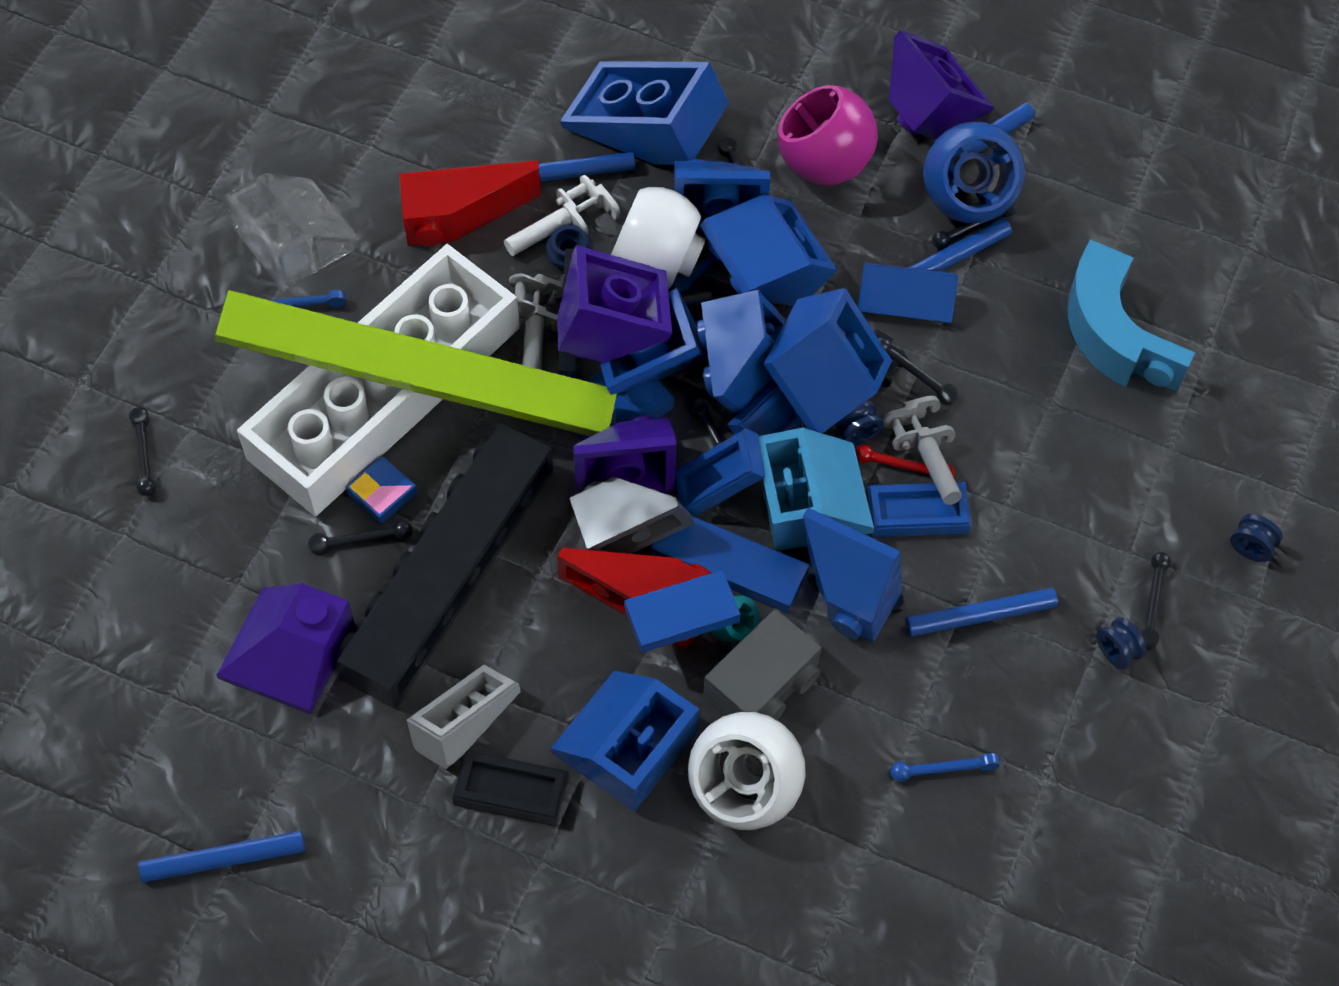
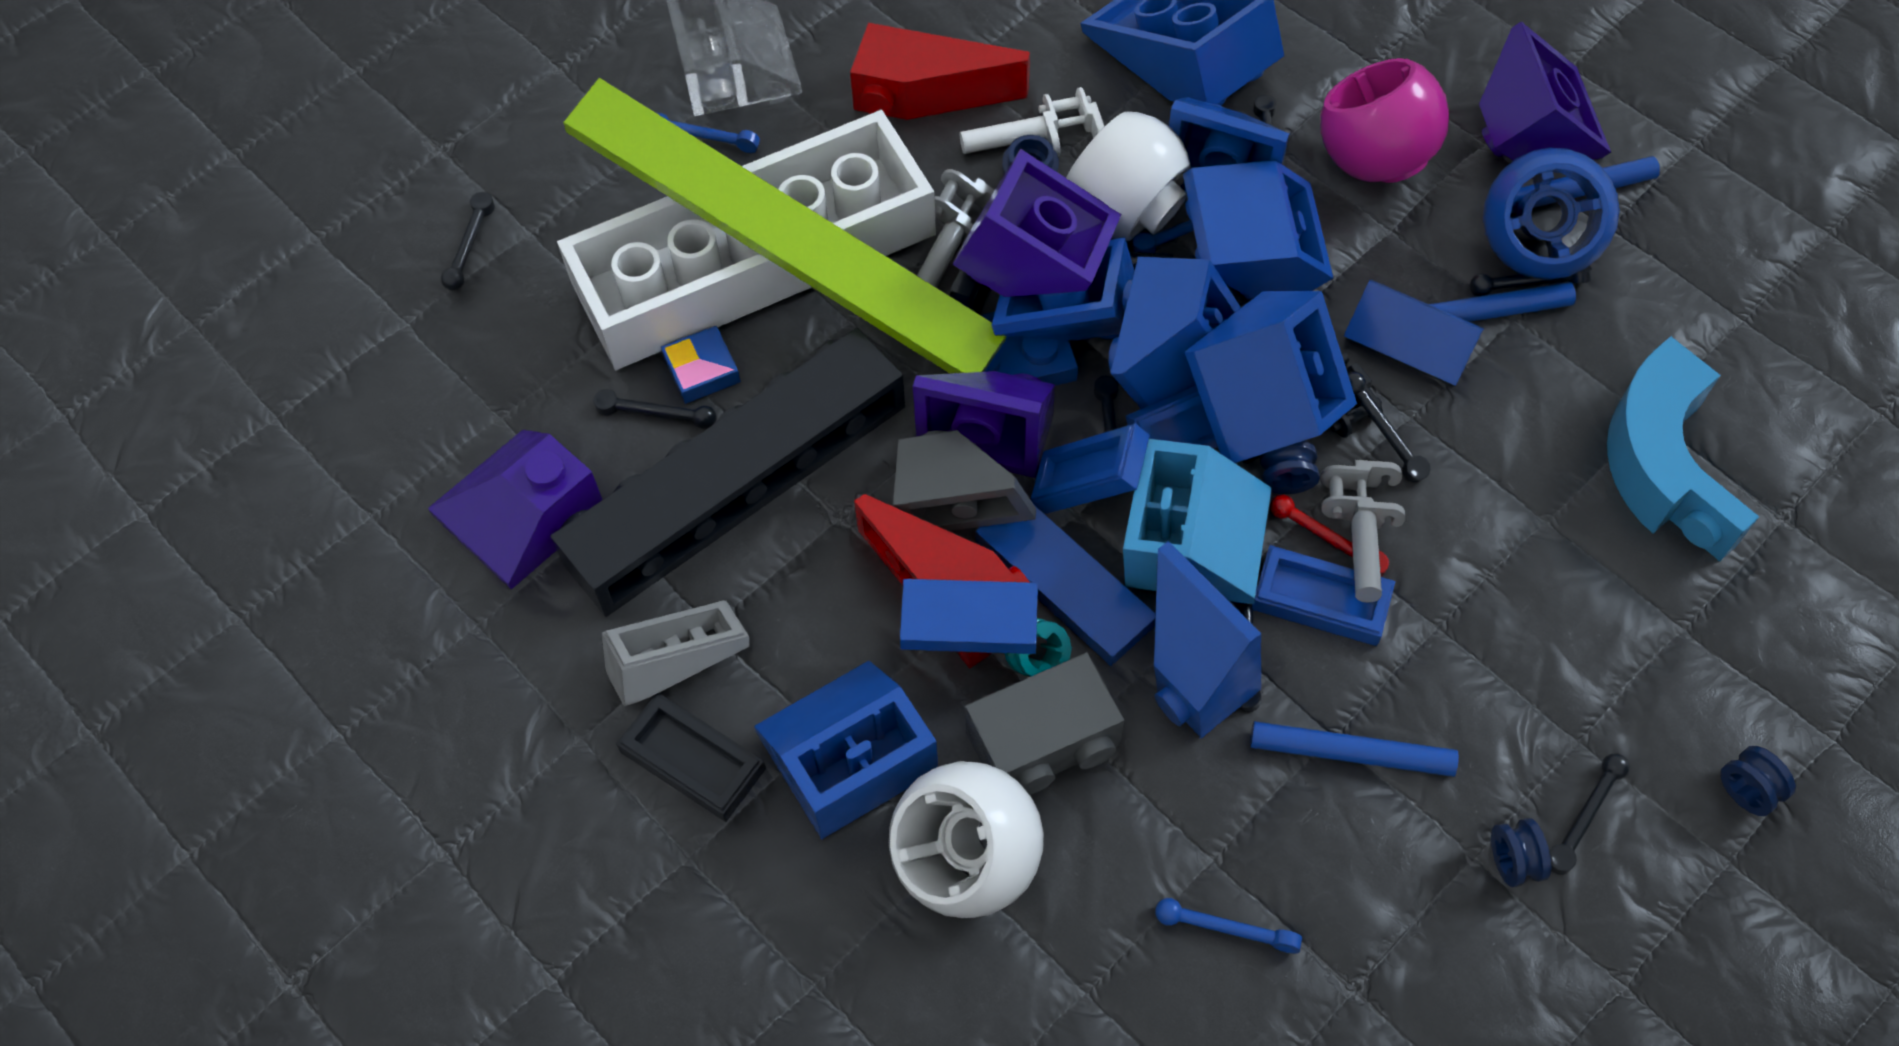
camera: 25 degrees right, 0 degrees up
blue bar [139,830,305,883] -> none
blue bar [539,152,635,182] -> none

